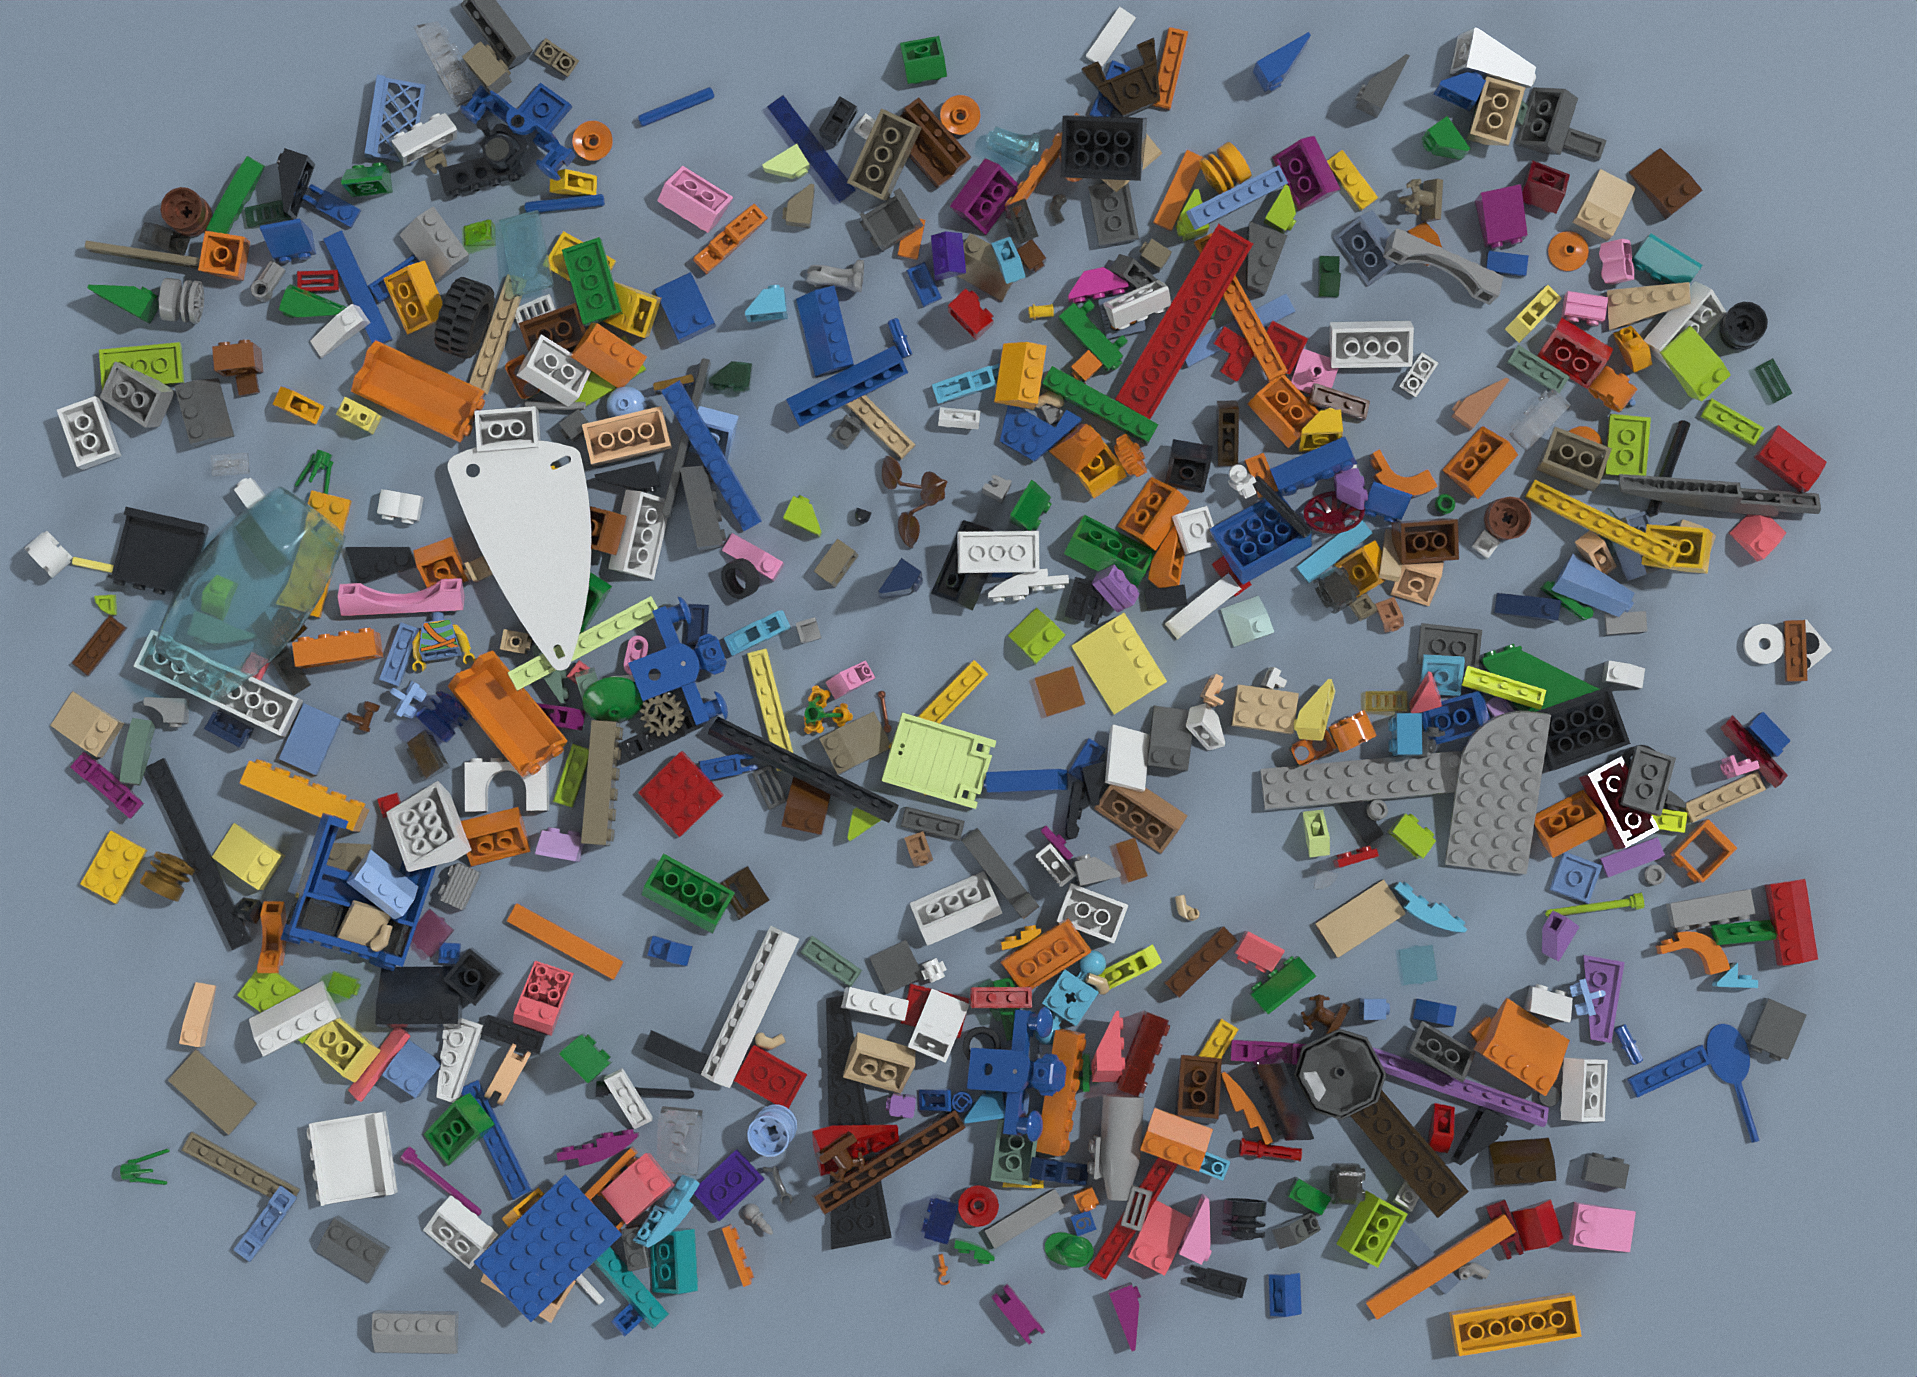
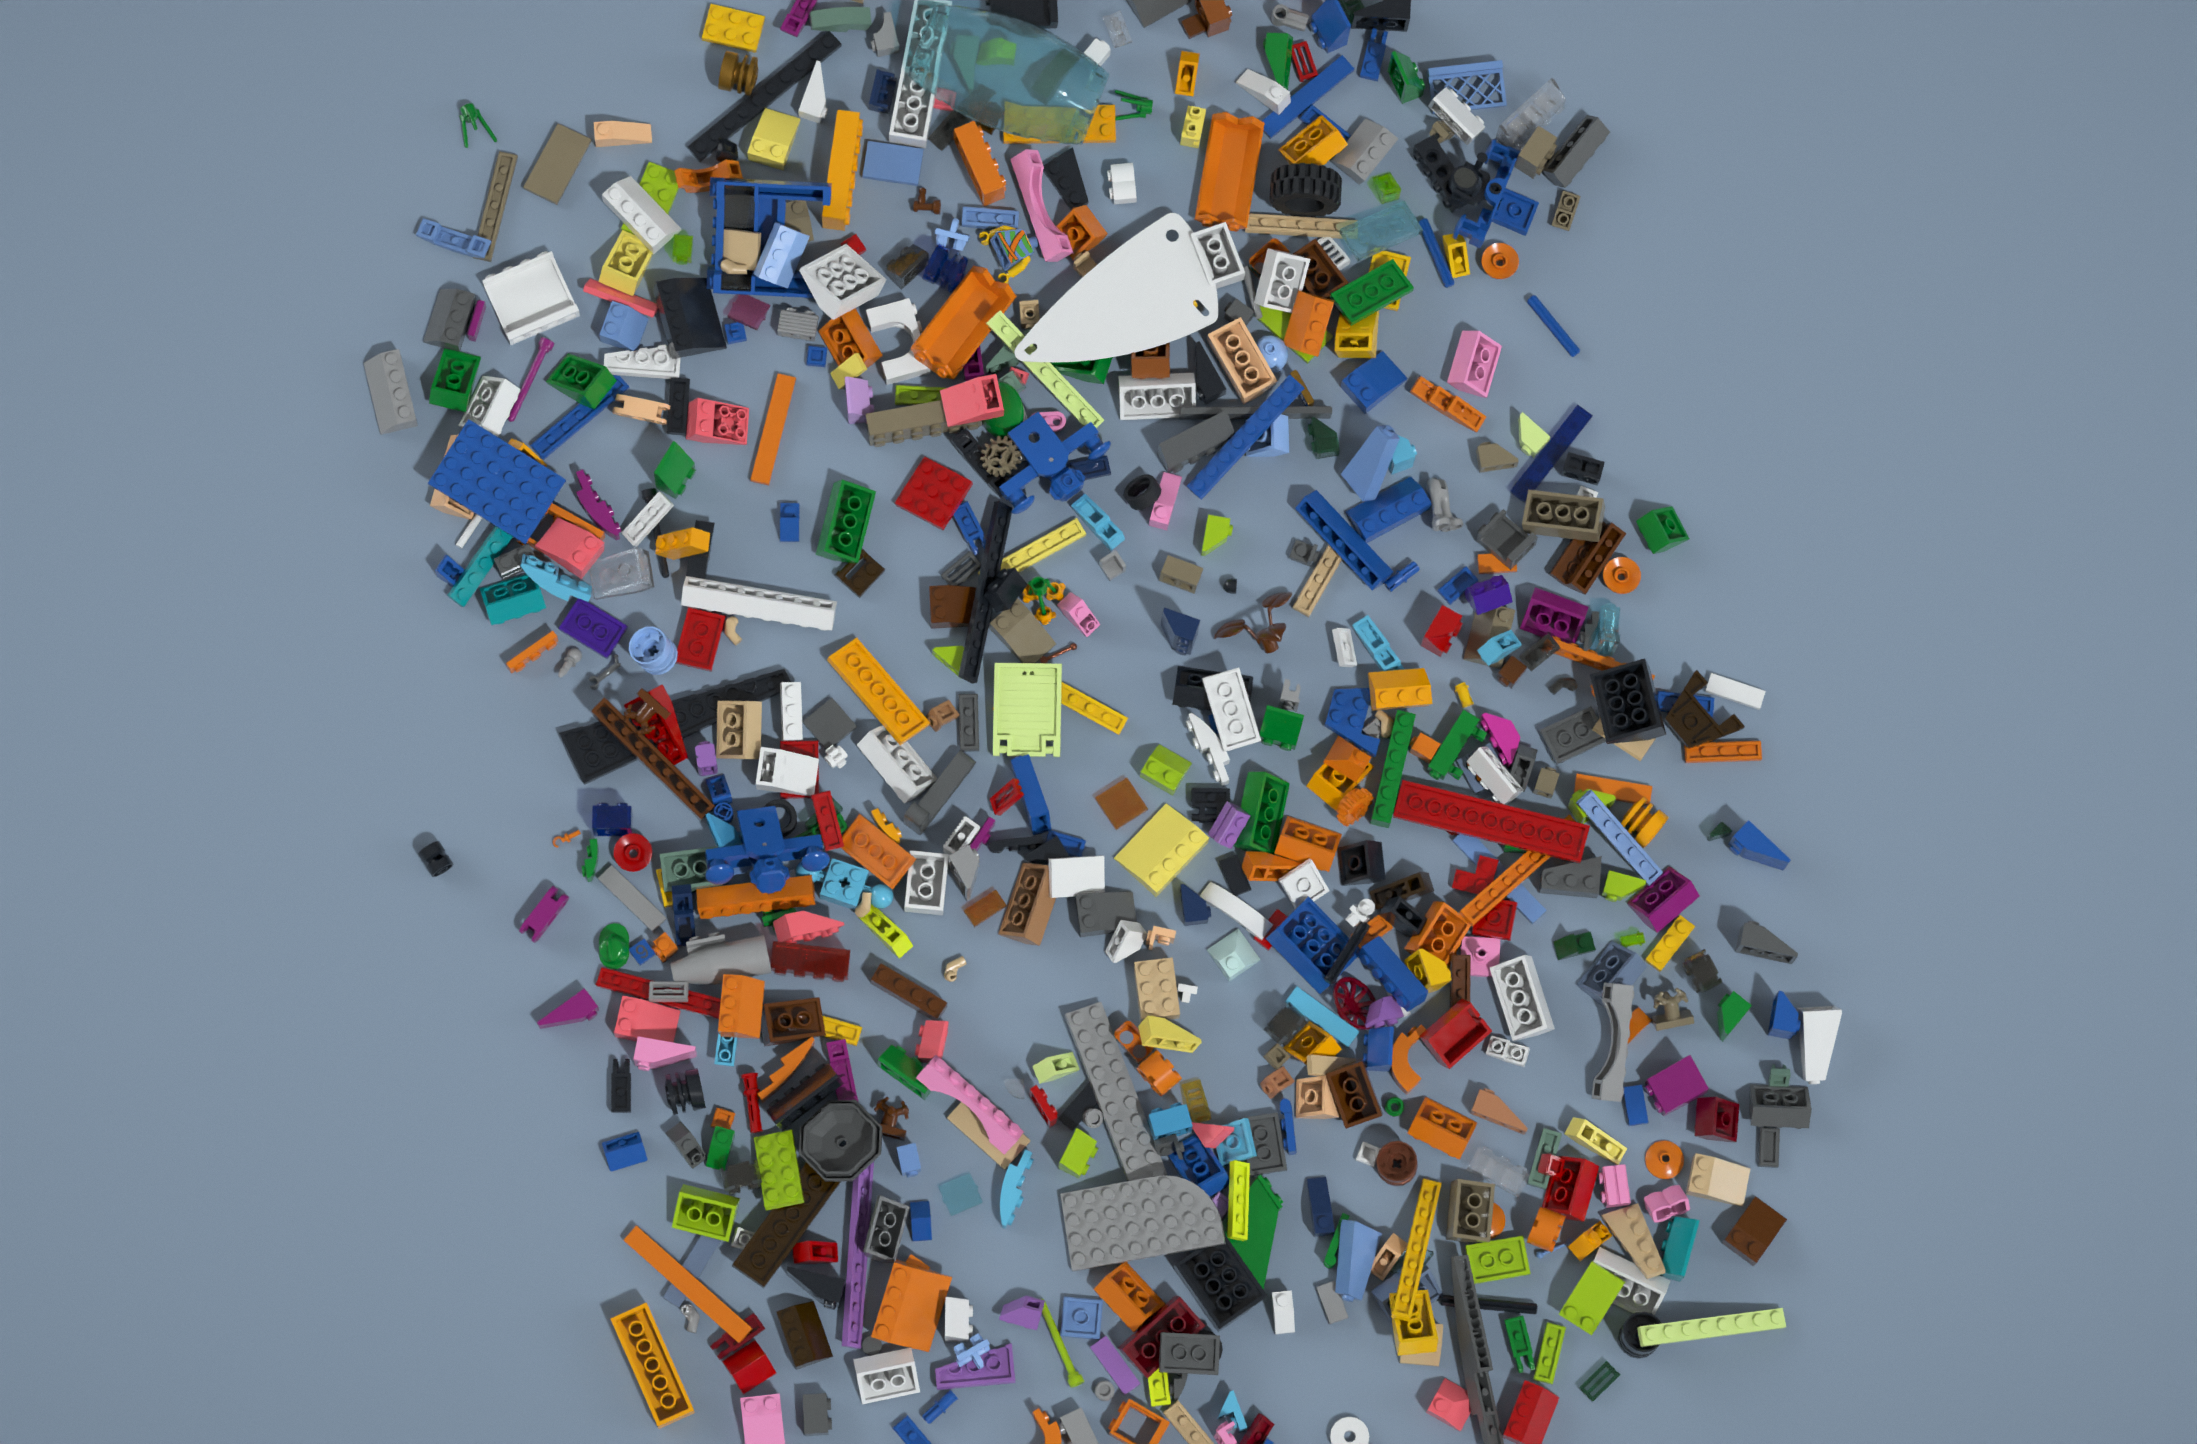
camera: 70 degrees right, 10 degrees down
black slope [443,948,504,1006] -> none
sand green tile [801,935,863,987] -> none
tan slope [1466,76,1525,146] -> none
none -> green slope [429,348,481,412]
none -> magenta tile [467,300,486,342]
none -> light orange brick [655,527,710,560]
none -> orange tile [711,1108,735,1130]
none -> lime plate [754,1129,804,1211]
none -> white slope [798,61,828,124]
none -> blue tile [807,346,827,367]
none -> light orange plate [827,638,930,746]
none -> light yellow tile [830,353,867,389]
none -> bright pink arch [916,1055,1024,1155]
none -> coral slope [940,374,1004,427]
none -> black brick [983,568,1027,612]
none -> red tile [990,778,1024,816]
none -> dark blue slope [1180,884,1211,926]
none -> medium azure slope [1217,1390,1247,1432]
none -> blue hinge [1279,1098,1297,1155]
none -> medium blue slope [1341,425,1400,501]
none -> black brick [1379,896,1427,937]
none -> red piece [1419,999,1492,1069]
none -> green hinge [1504,1315,1535,1373]
none -> red slope [1538,1154,1565,1178]
none -> dark grey slope [1580,611,1599,651]
none -> clear neon green pin [1620,931,1645,947]
none -> yellowish green plate [1637,1308,1786,1347]
none -> clear smoke brick [1682,949,1723,994]
none -> clear green slope [1707,822,1732,841]

